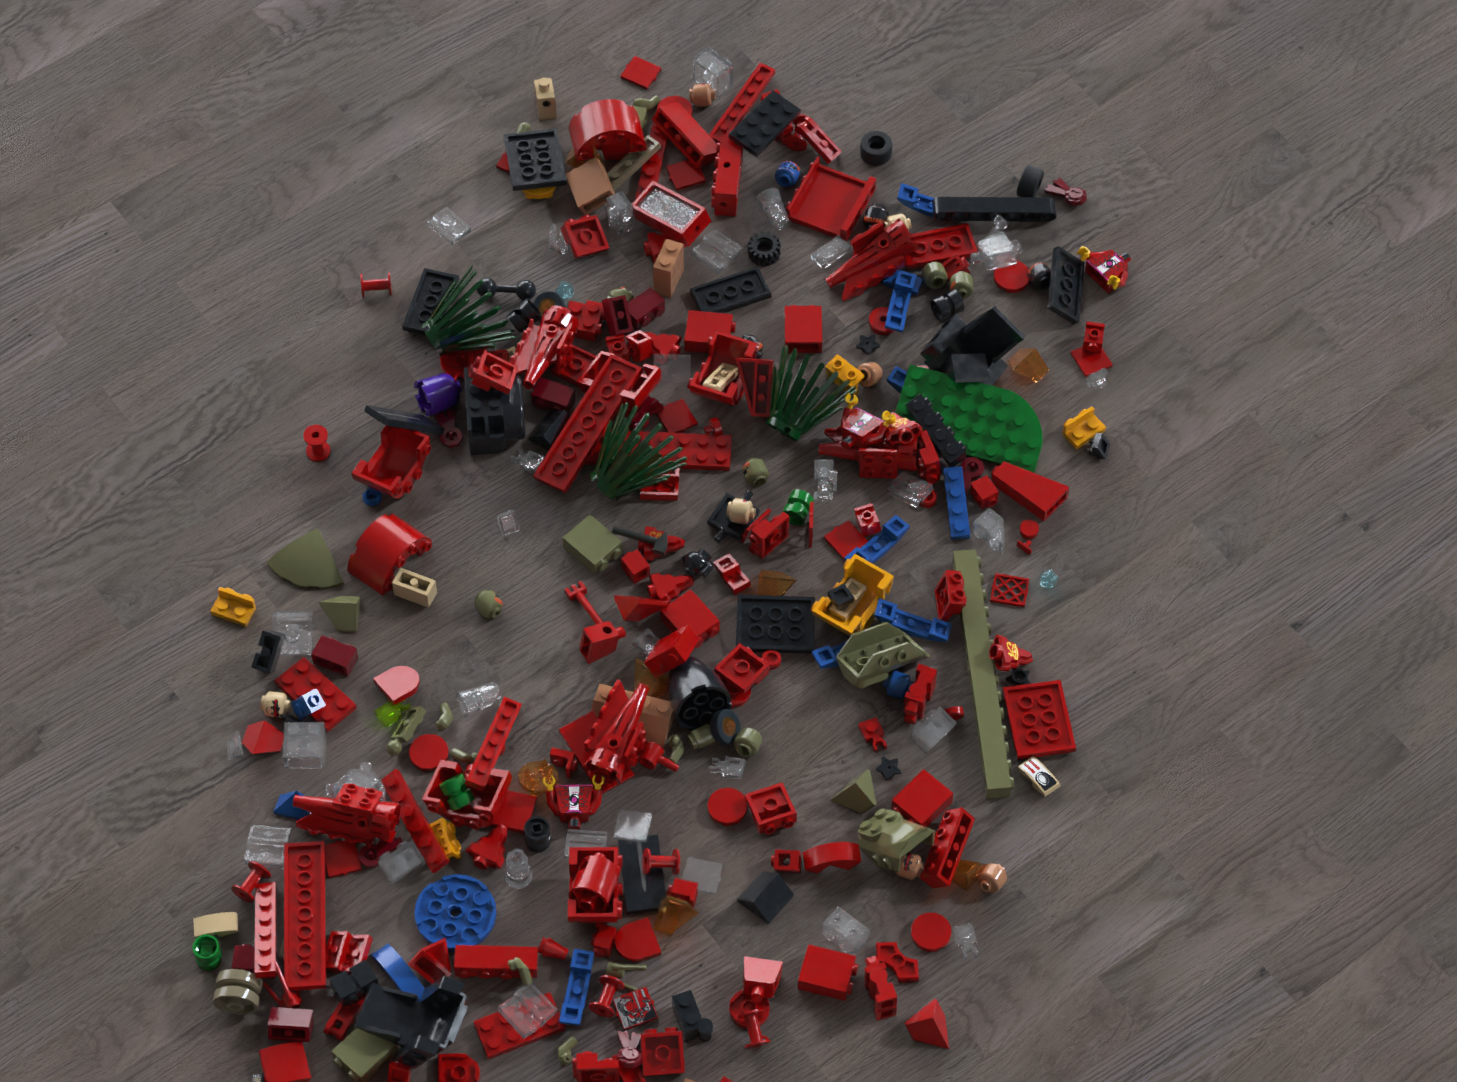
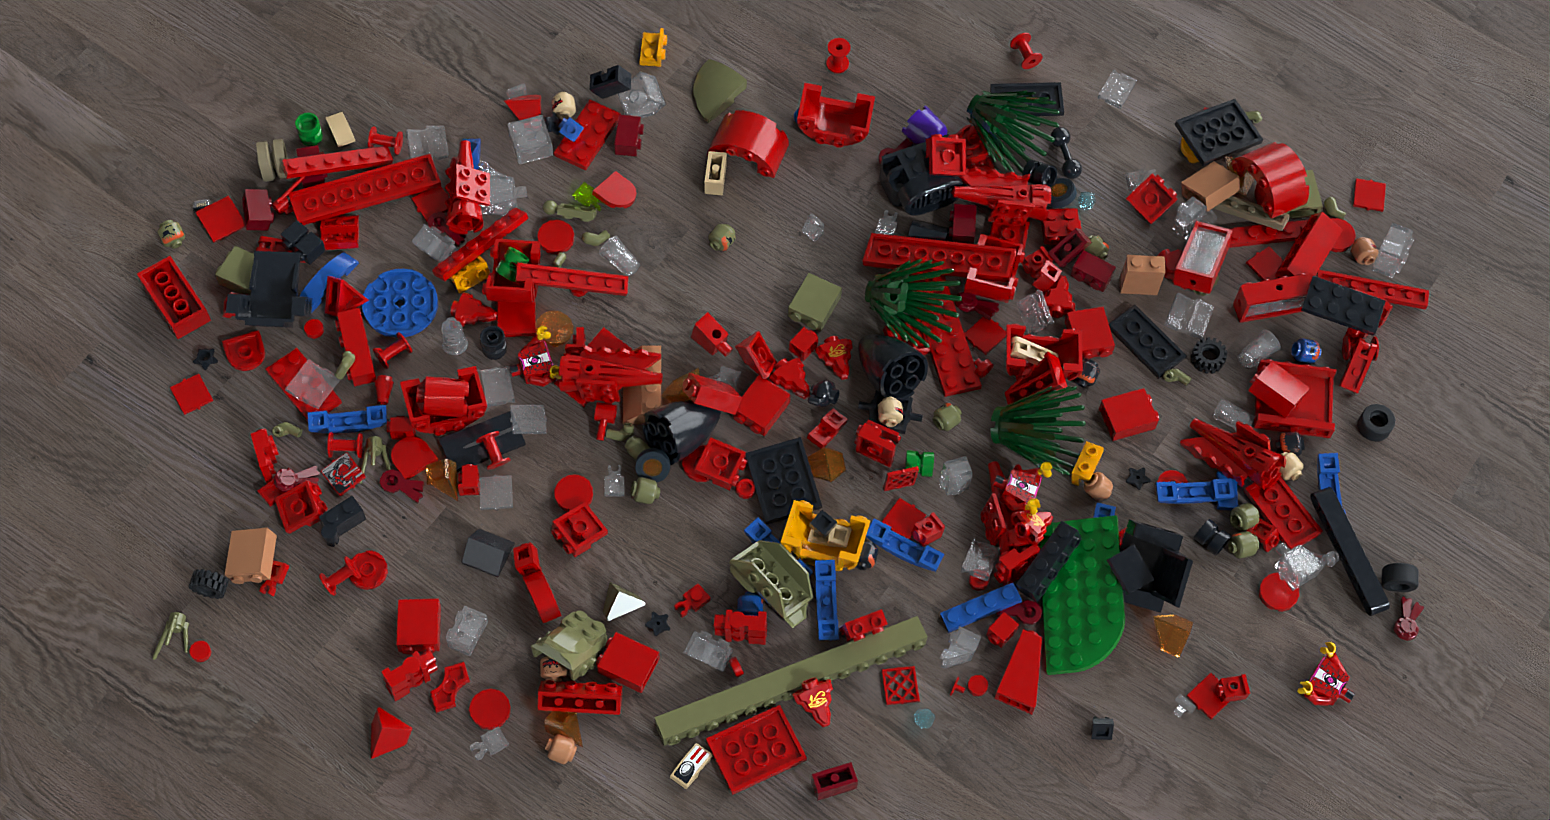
camera: 70 degrees right, 5 degrees up
olive slope [318,596,360,632] -> none
black tile [364,405,445,435] -> none
tan torso [534,78,557,121] -> none
red hinge [564,581,603,624] -> none
pearl dark grey piece [612,526,668,556] -> none
torso [743,956,783,1002] -> none
black plate [1006,668,1031,686] -> none
black head [1027,262,1051,290] -> none
black plate [1047,246,1085,325] -> none
light orange bracket [1062,406,1106,450] -> none
none -> red piece [373,332,413,369]
none -> dark red piece [380,469,424,503]
none -> dark red brick [811,762,858,801]
none -> black cylinder [858,334,928,401]
none -> olive arm [1163,369,1192,386]
none -> brick [1248,361,1309,418]

